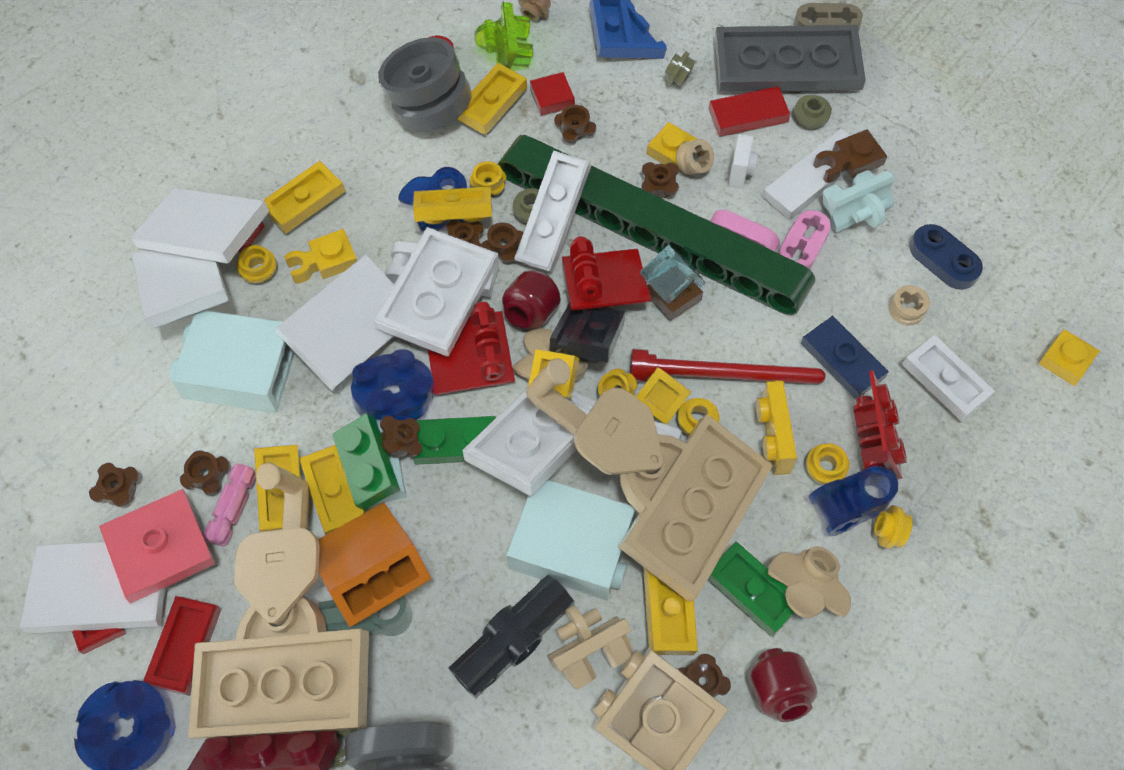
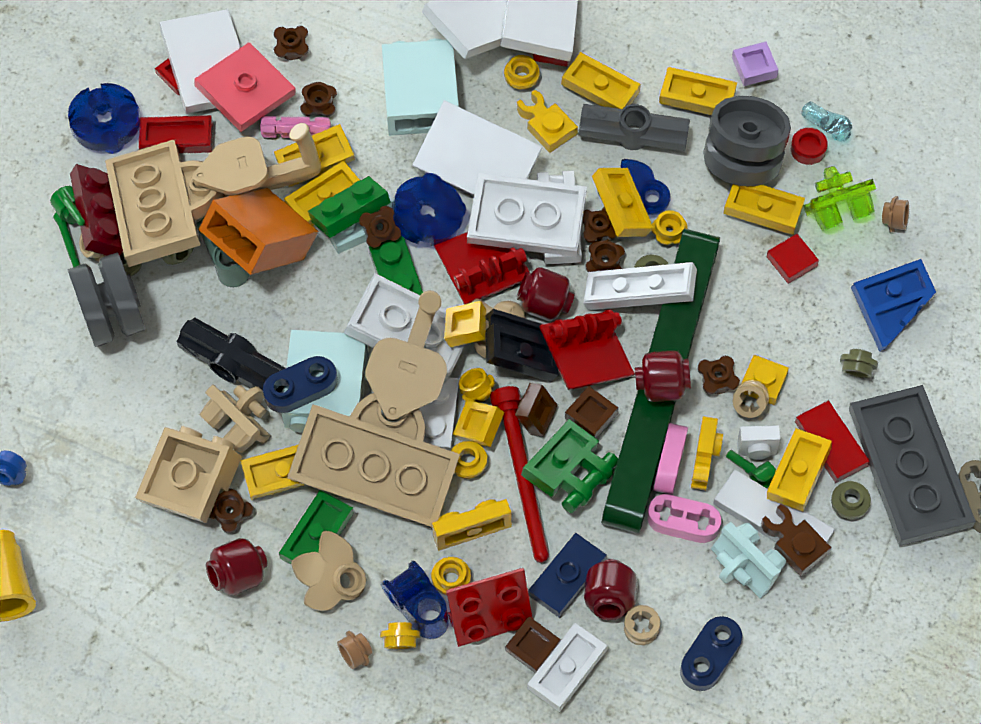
camera: 75 degrees right, 0 degrees up
reddish brown plate [554,105,596,142] -> none
clear light blue panel [640,245,707,304] -> none
none -> dark blue plate [263,356,337,413]
none -> medium nougat plate [337,631,372,669]
none -> reddish brown plate [505,616,561,673]
none -> reddish brown plate [515,383,558,437]
none -> green plate [521,419,618,513]
none -> dark grey piece [578,104,690,151]
none -> dark red head [584,559,637,620]
none -> dark red head [635,350,691,402]
none -> yellow plate [659,67,737,115]
none -> yellow plate [691,416,723,491]
none -> green hand [726,450,776,488]
none -> lavender plate [732,41,778,86]
none -> yellow plate [767,428,832,512]
none -> clear light blue arm [801,101,853,142]

